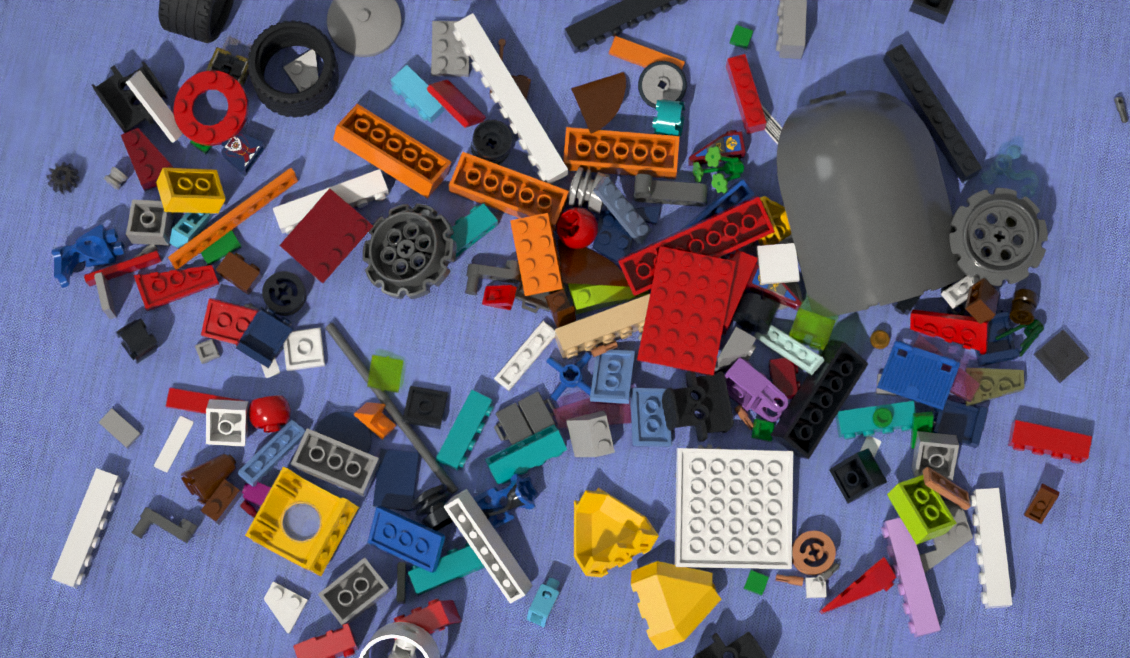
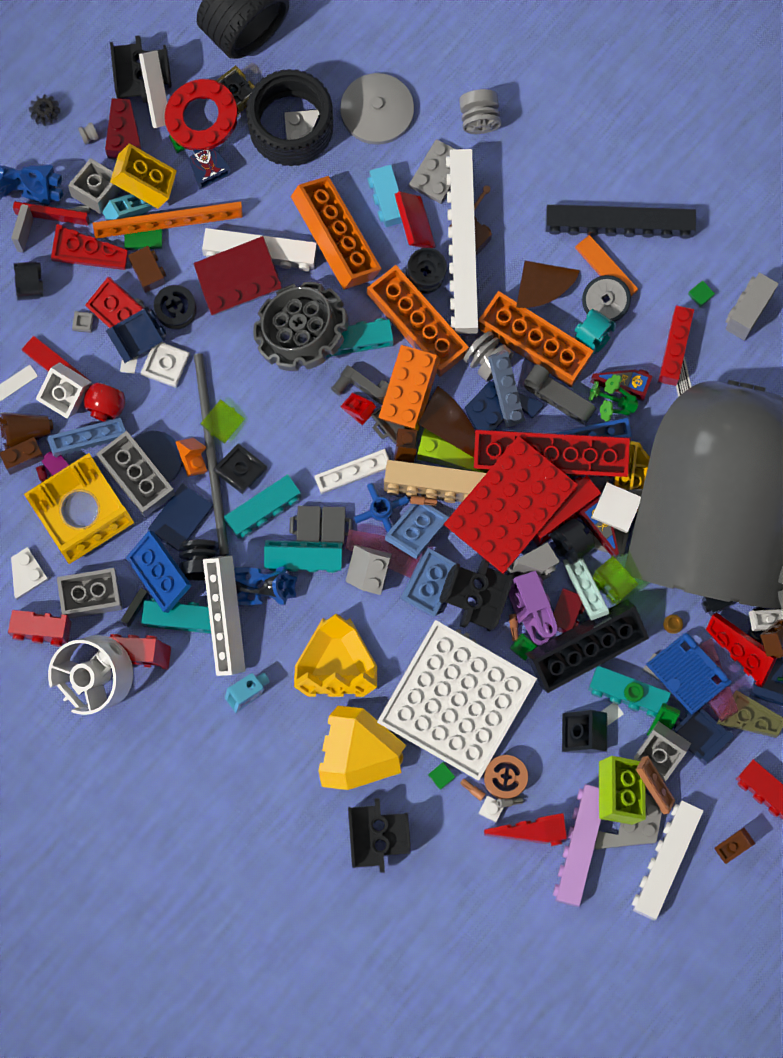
camera: 30 degrees right, 0 degrees up
red wheel [557,207,598,249] -> none

